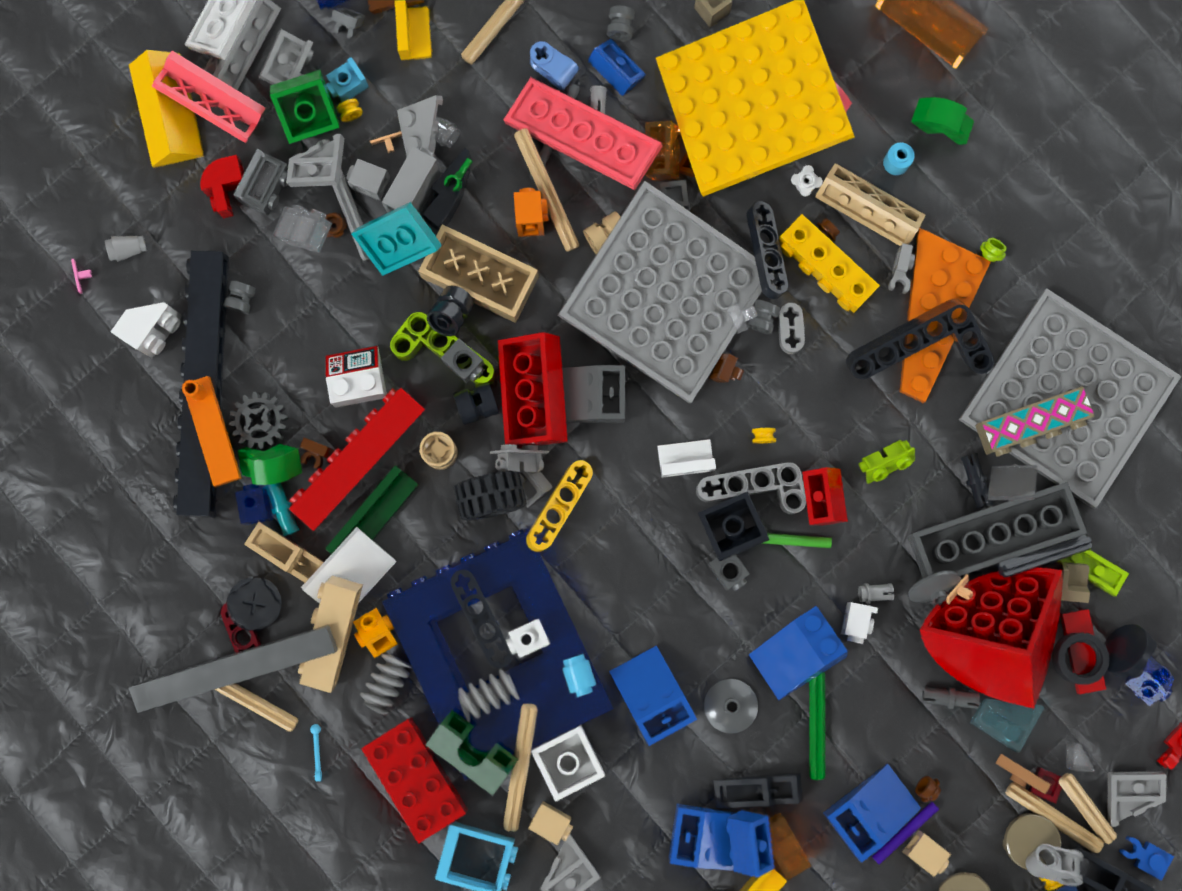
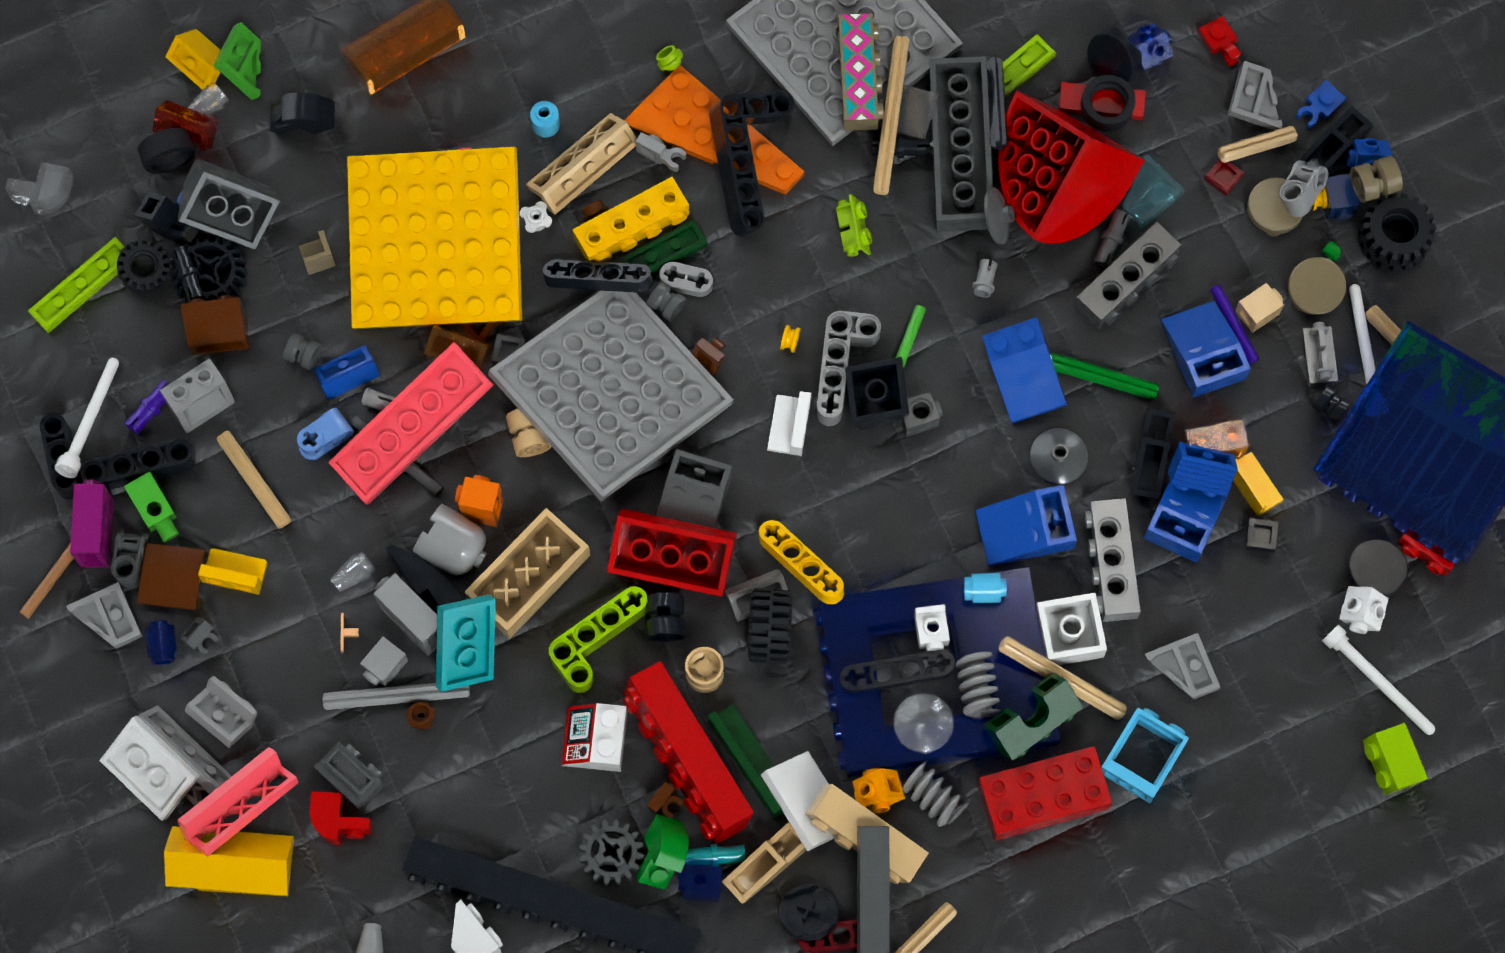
camera: 75 degrees left, 10 degrees down
orange piece [182,376,242,487] -> none
dark grey wheel [223,281,256,314] -> none
green brick [270,70,339,144] -> none
clear brick [272,204,332,252] -> none
light grey wing [286,134,345,187] -> none
medium azure hinge [310,724,322,782] -> none
medium azure brick [326,57,369,102] -> none
yellow bush [336,99,363,122] -> none
light grey wing [397,95,443,156] -> none
black wheel [427,285,474,337] -> none
dark grey brick [441,339,485,384] -> none
green hand [444,158,472,192] -> none
light grey hinge [490,445,549,473] -> none
tan axle [514,128,579,252] -> none
tan brick [528,801,573,845] -> none
clear tile [728,304,758,334] -> none
red brick [802,467,848,526] -> none
white brick [841,602,878,644] -> none
green brick [911,97,974,145] -> none
reddish brown plate [915,776,941,802] -> none
light nougat piece [946,574,973,604] -> none
medium nougat plate [995,754,1051,794] -> none
tan axle [1005,782,1104,854] -> none
dark tan panel [1060,562,1090,603] -> none
clear slope [1066,741,1095,772] -> none
none -> light grey cylinder [413,503,488,576]
none -> dark green tile [619,219,708,275]
none -> tan axle [873,36,909,195]
none -> clear dish [894,693,954,754]
none -> dark grey brick [1074,222,1181,329]
none -> light grey brick [1084,498,1141,622]

